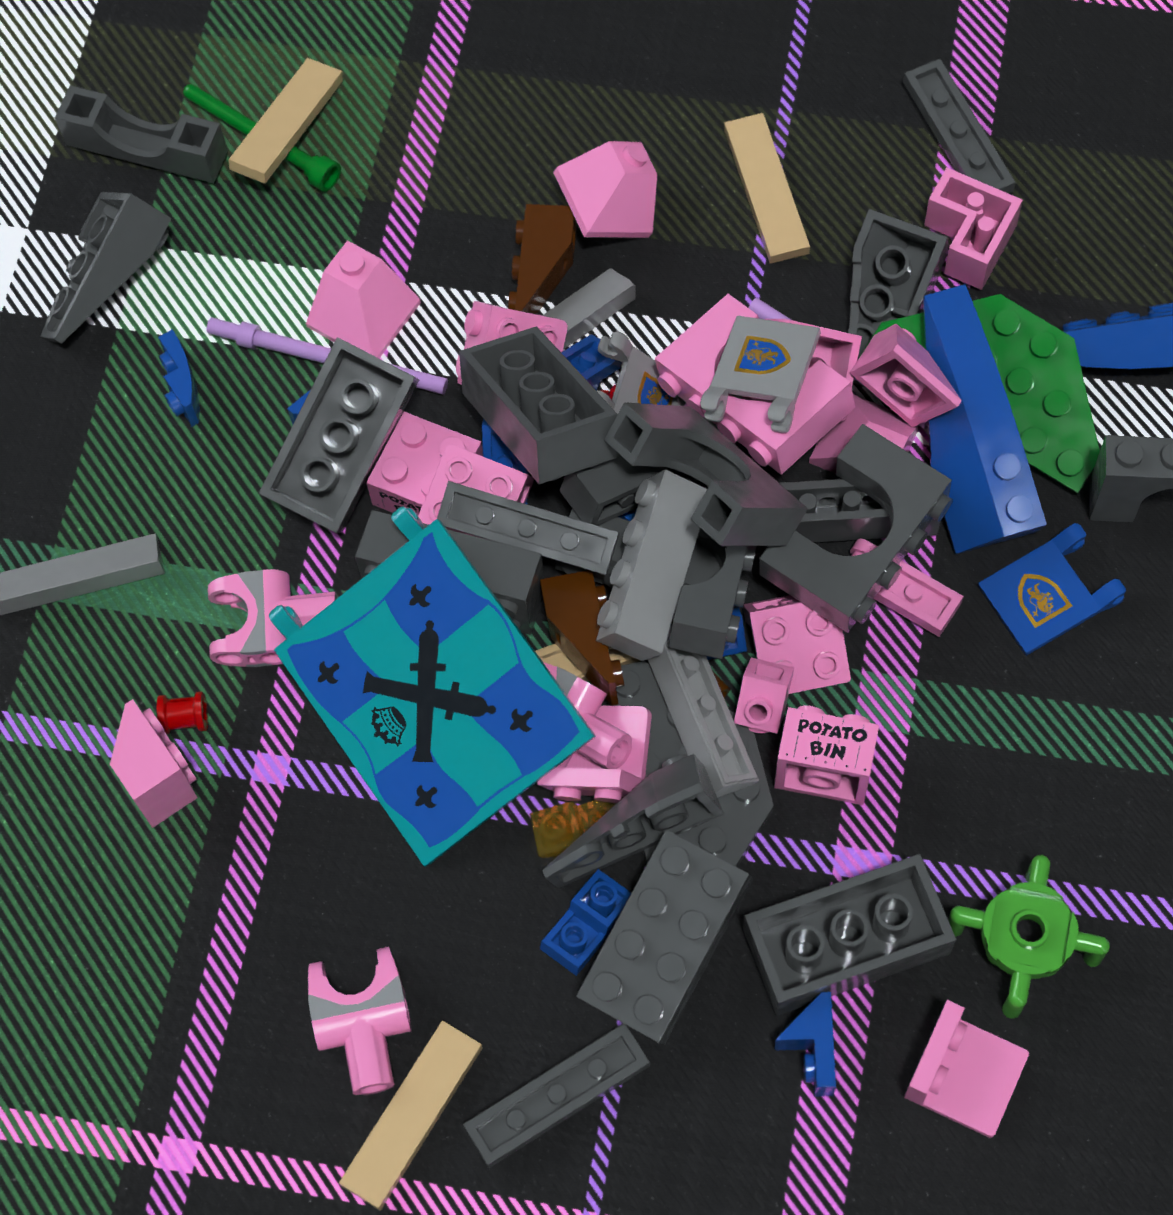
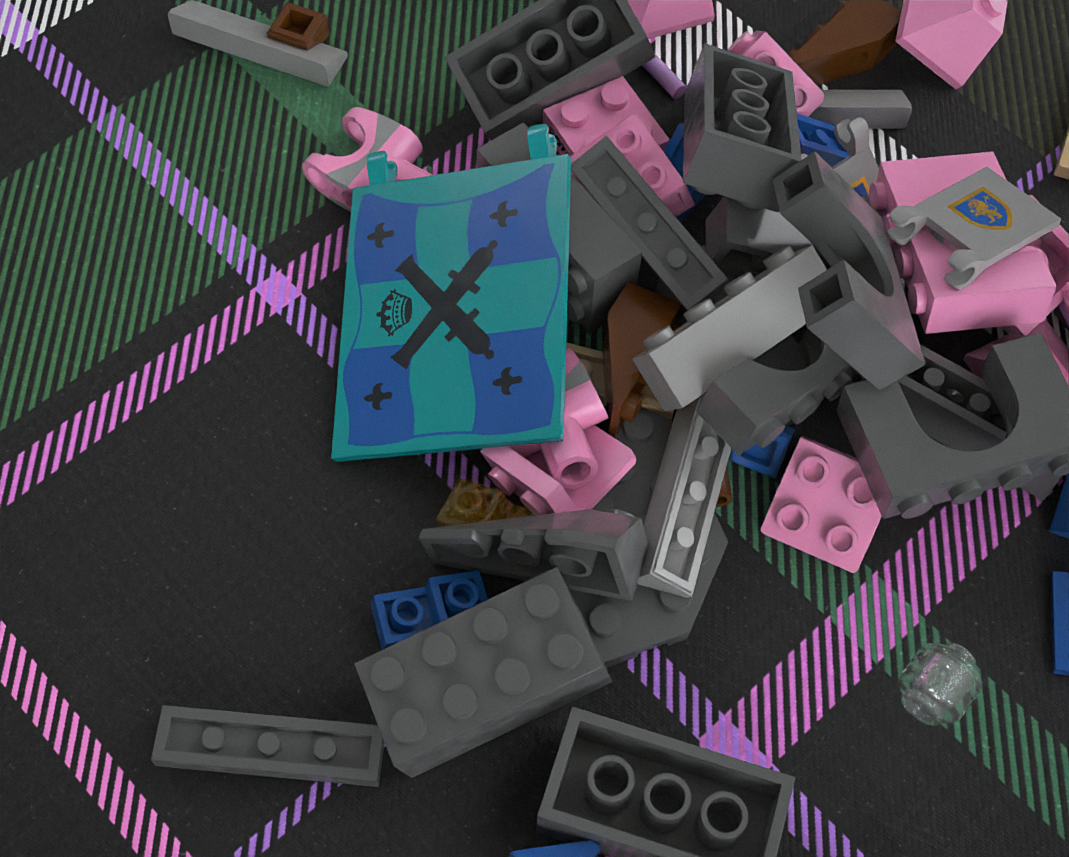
camera: 30 degrees right, 5 degrees down
bright pink slope [110,699,198,828] -> none
red bush [157,691,208,734] -> none
bright pink connector [308,947,412,1095] -> none
tan tile [339,1021,483,1211] -> none
bright pink brick [734,657,794,734] -> none
bright pink brick [774,706,879,805] -> none
bright pink plate [850,538,964,637] -> none
none -> reddish brown slope [267,2,329,50]
none -> clear head [898,643,983,726]

